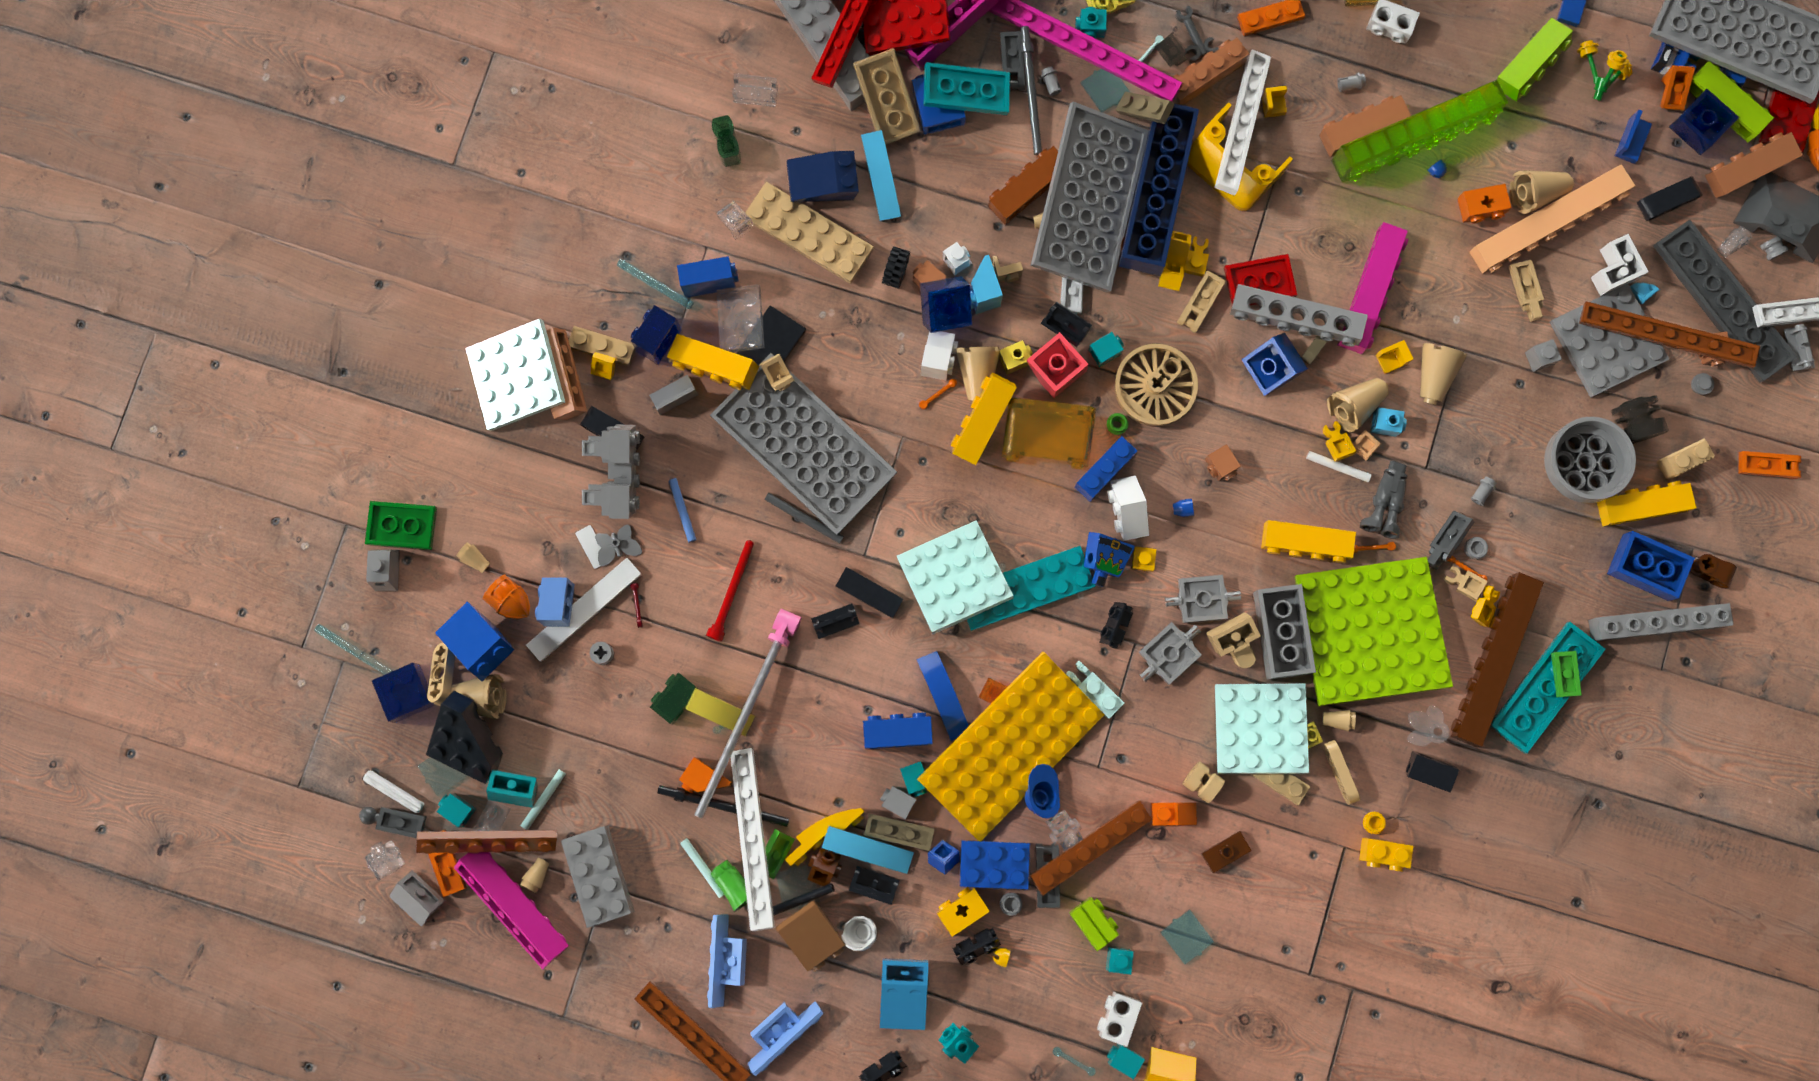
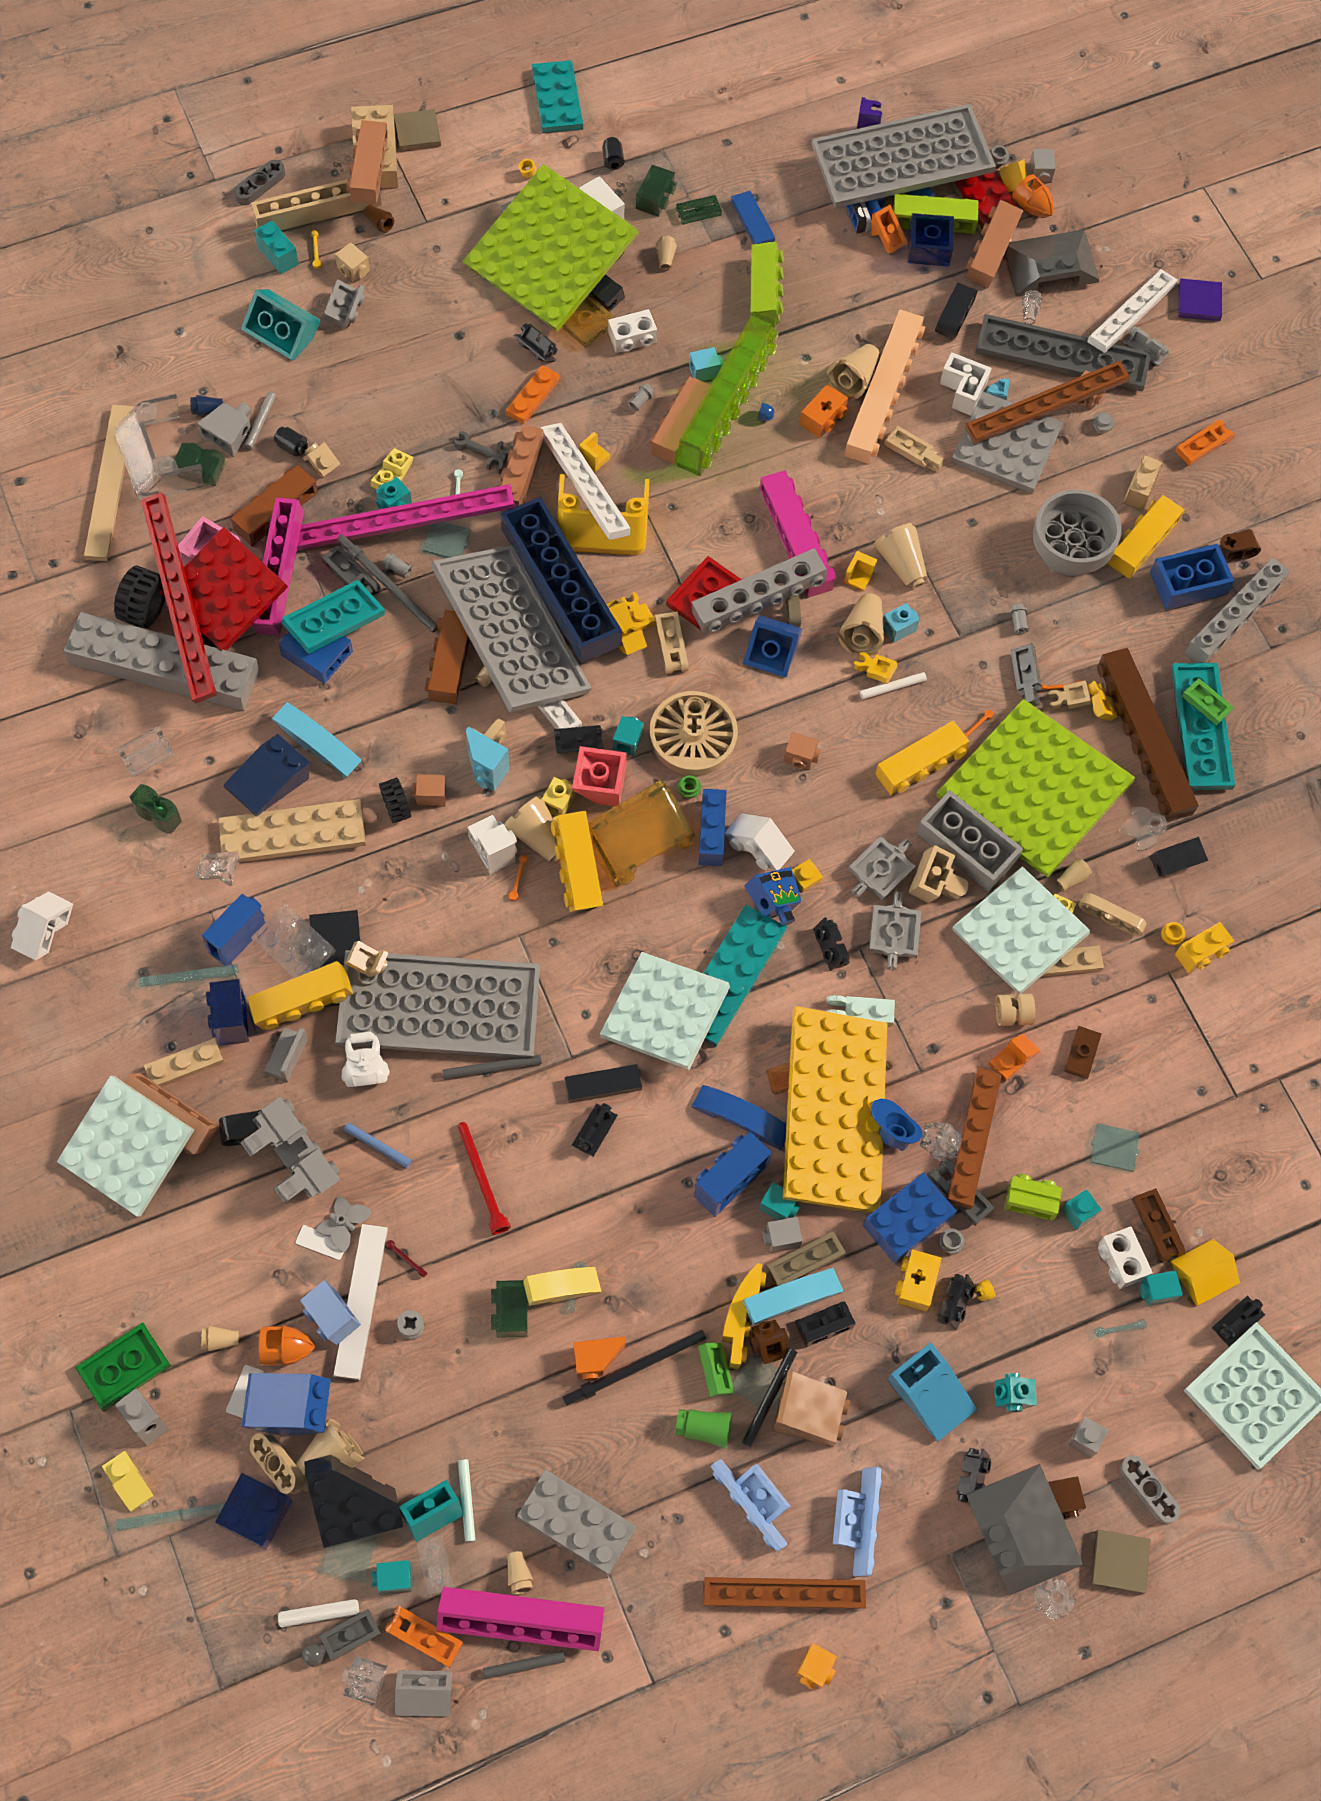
camera: 45 degrees left, 15 degrees down
dark orange plate [416,830,557,854] -> none
yellow plate [590,352,616,380] -> none
light aqua bar [680,838,724,898] -> none
flat silver piece [694,609,802,818] -> none
white plate [730,748,775,932] -> none
white hair [841,916,877,951] -> none
tan tile [853,48,921,145] -> none
clear blue brick [920,276,972,333] -> none
blue slope [928,839,960,875] -> none
white brick [942,242,972,276] -> none
dark tan plate [1116,91,1175,124] -> none
clear smoke brick [1155,32,1188,67] -> none
blue hose [1173,498,1194,517] -> none
light nougat tile [1352,429,1381,461] -> none
dark grey piece [1360,461,1407,539] -> none
light grey tile [1464,537,1488,560] -> none
light grey brick [1525,339,1562,372] -> none
plant [1577,40,1632,101] -> none
clear smoke wheel [1611,395,1669,444] -> none
blue panel [1615,110,1652,164] -> none
light grey wheel [1760,236,1789,261] -> none
none -> white brick [11,892,73,960]
none -> light yellow slope [102,1451,154,1512]
none -> white sticker [226,1365,264,1418]
none -> white piece [341,1031,390,1087]
none -> dark grey bar [483,1651,565,1679]
none -> brick [689,347,723,381]
none -> reddish brown plate [1132,1188,1186,1263]

